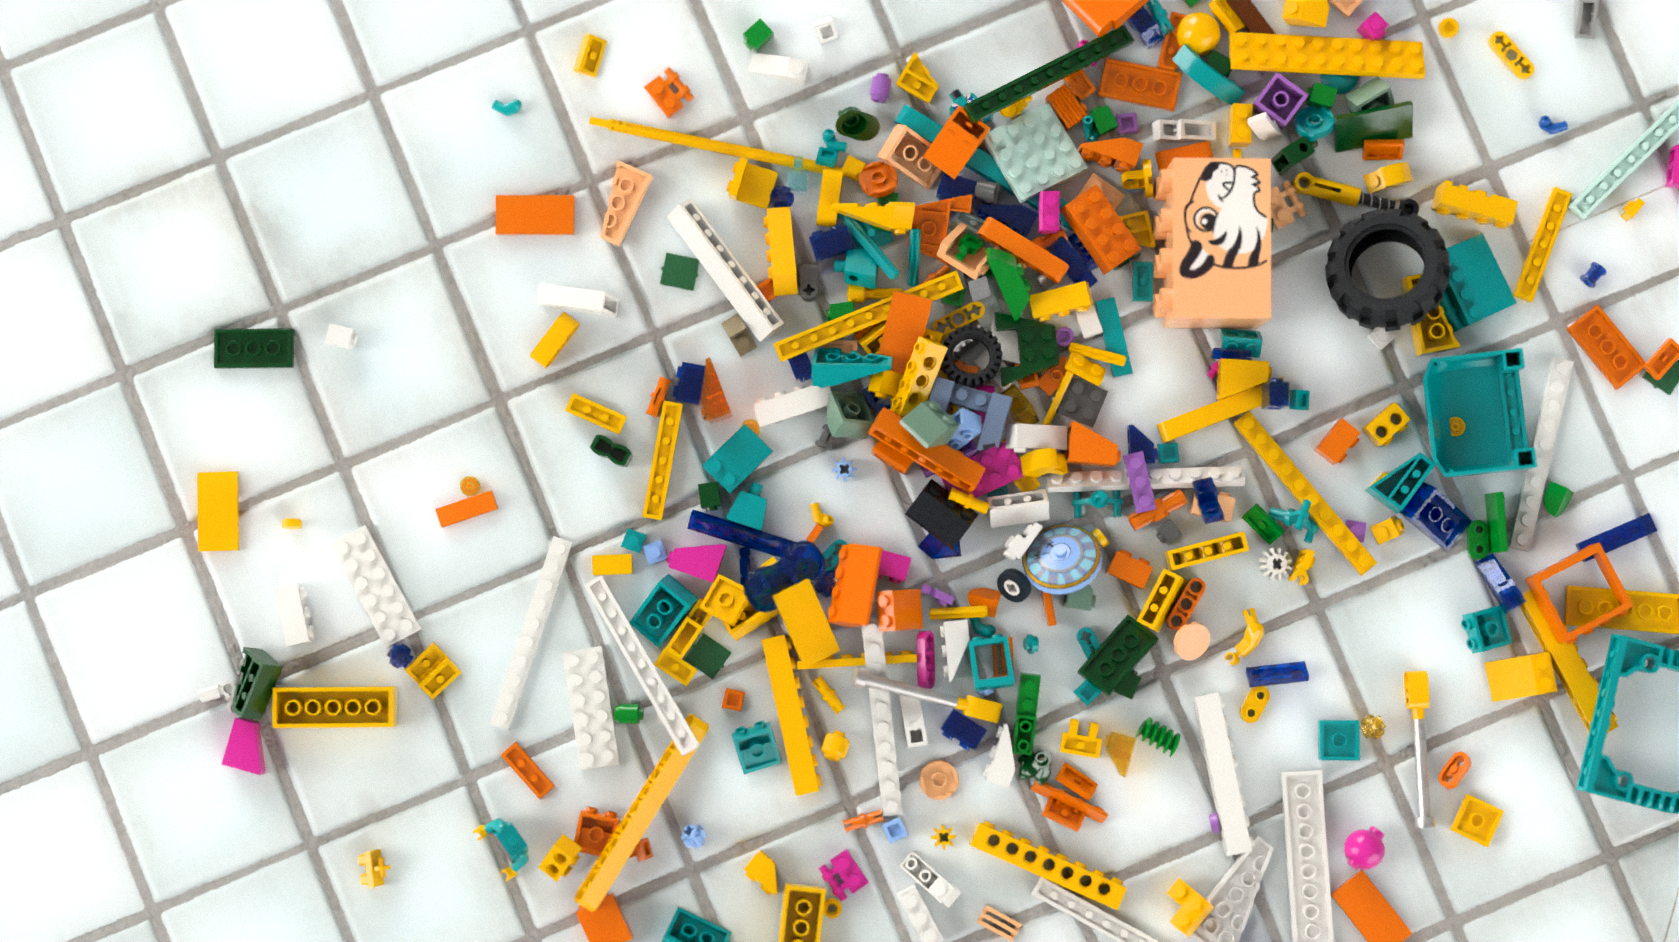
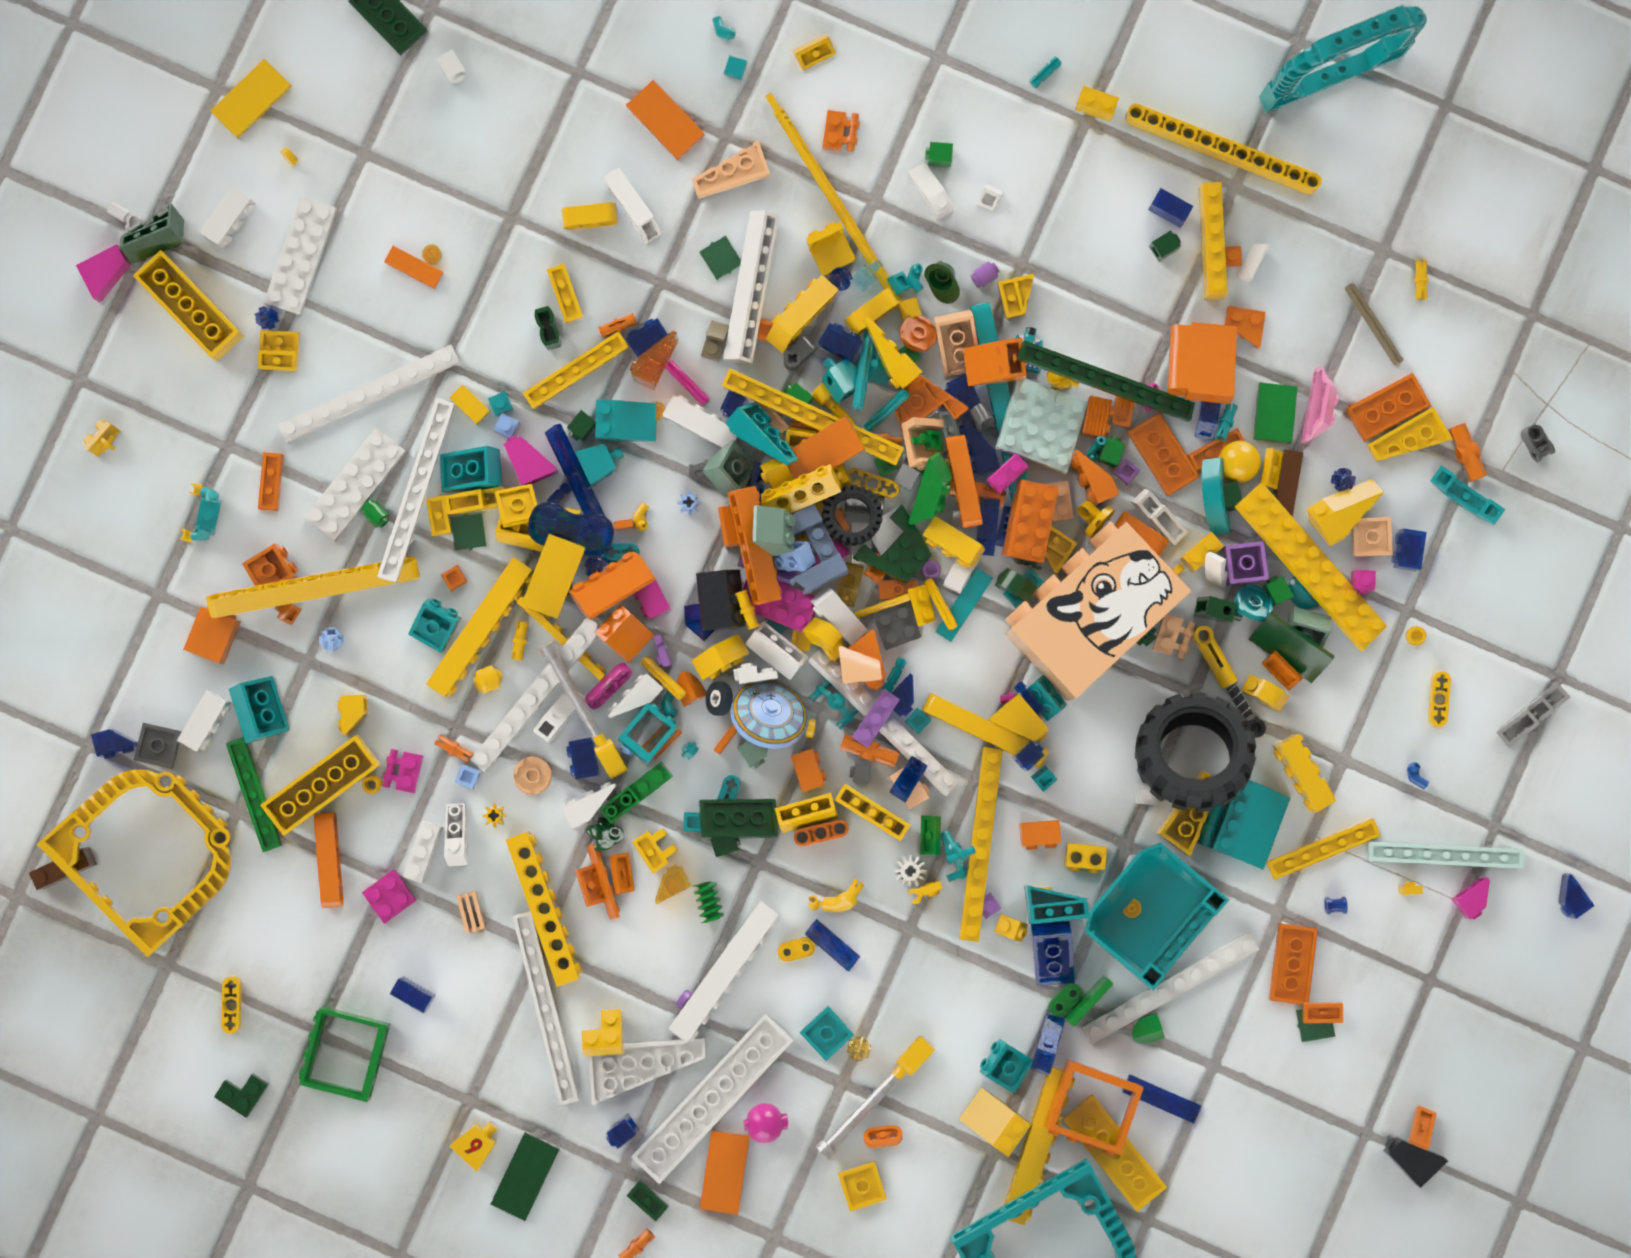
camera: 45 degrees right, 0 degrees up
yellow brick [538,834,582,882] -> none
light nougat tile [1173,622,1210,661] -> none
none -> dark pink axle [665,360,710,406]
none -> yellow brick [691,634,749,681]
none -> teal tile [724,55,747,80]
none -> light nougat slope [839,647,882,684]
none -> teal axle [882,657,907,693]
none -> dark green brick [995,568,1038,603]

